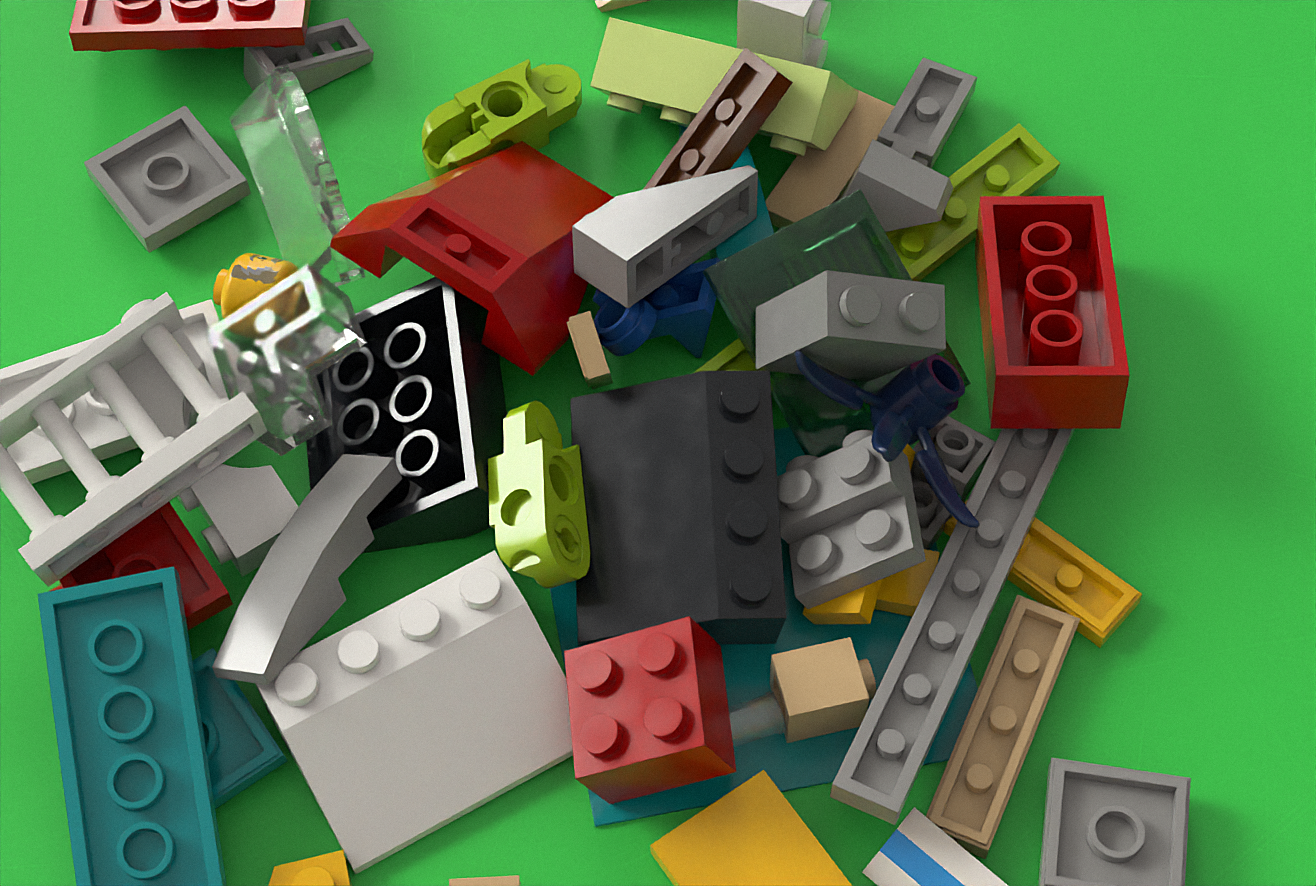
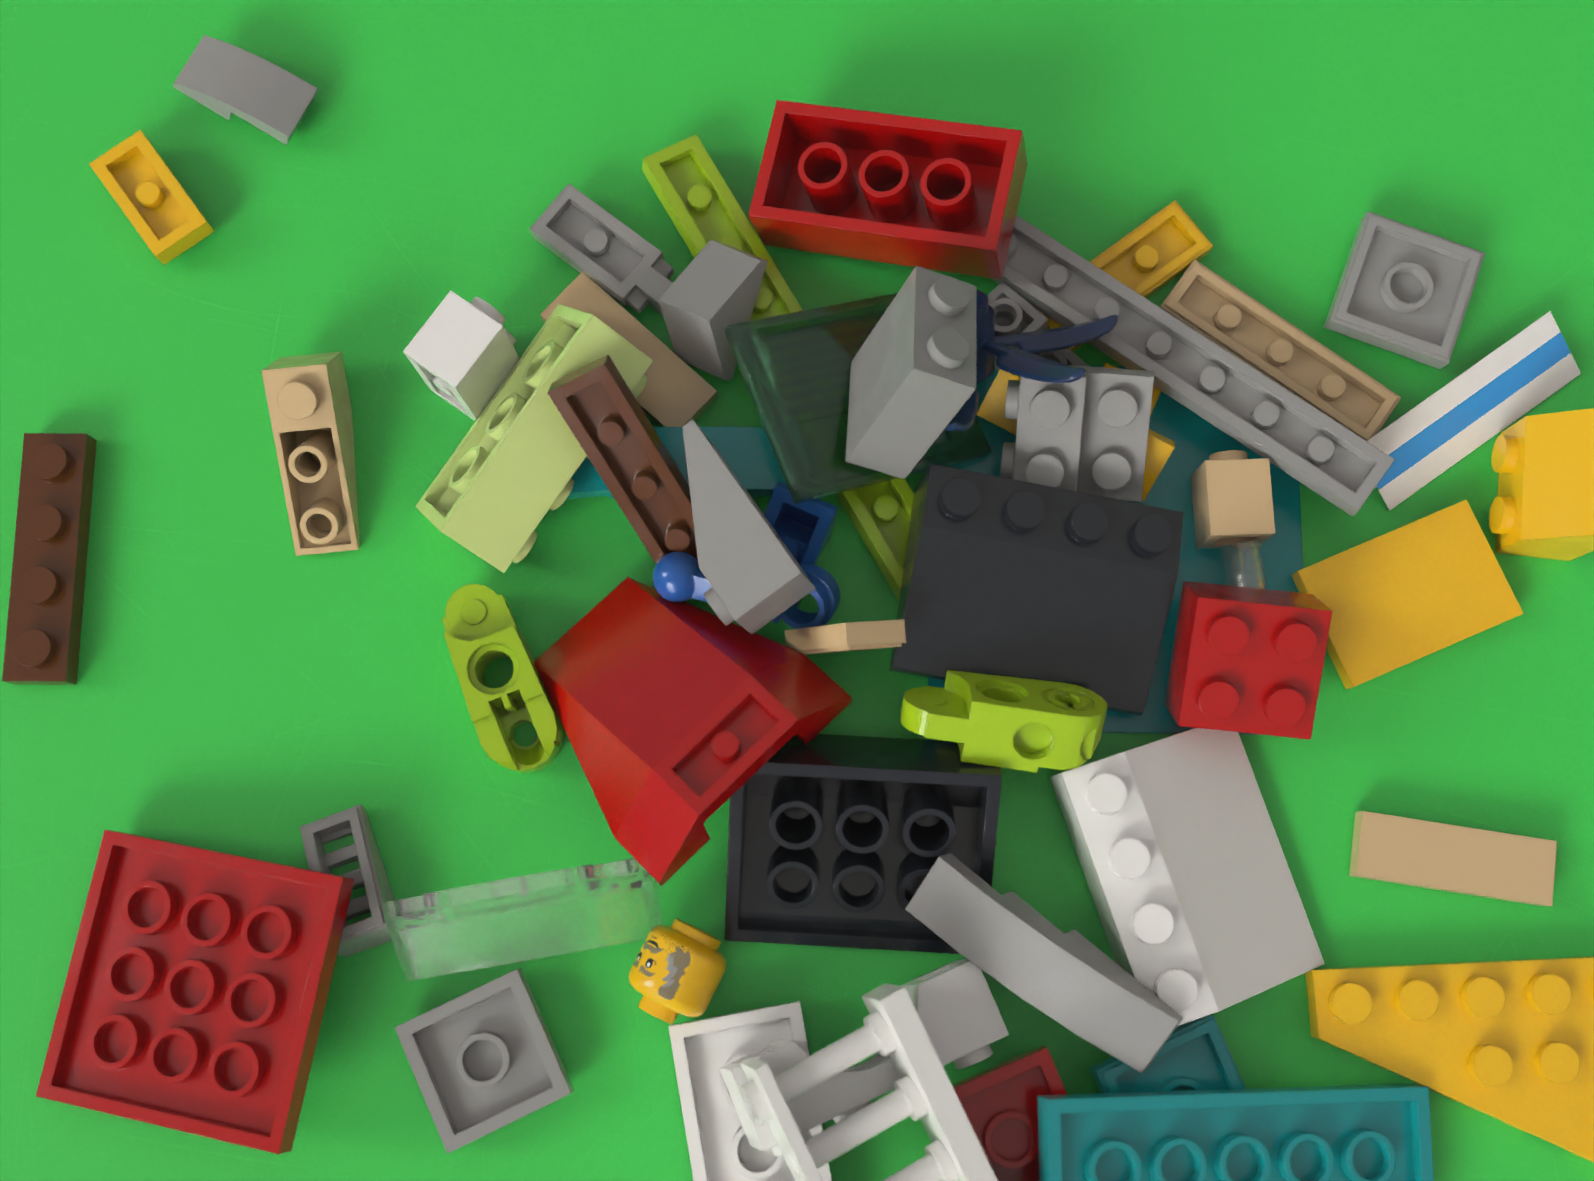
camera: 80 degrees left, 20 degrees up
clear brick [206,264,366,456] -> none

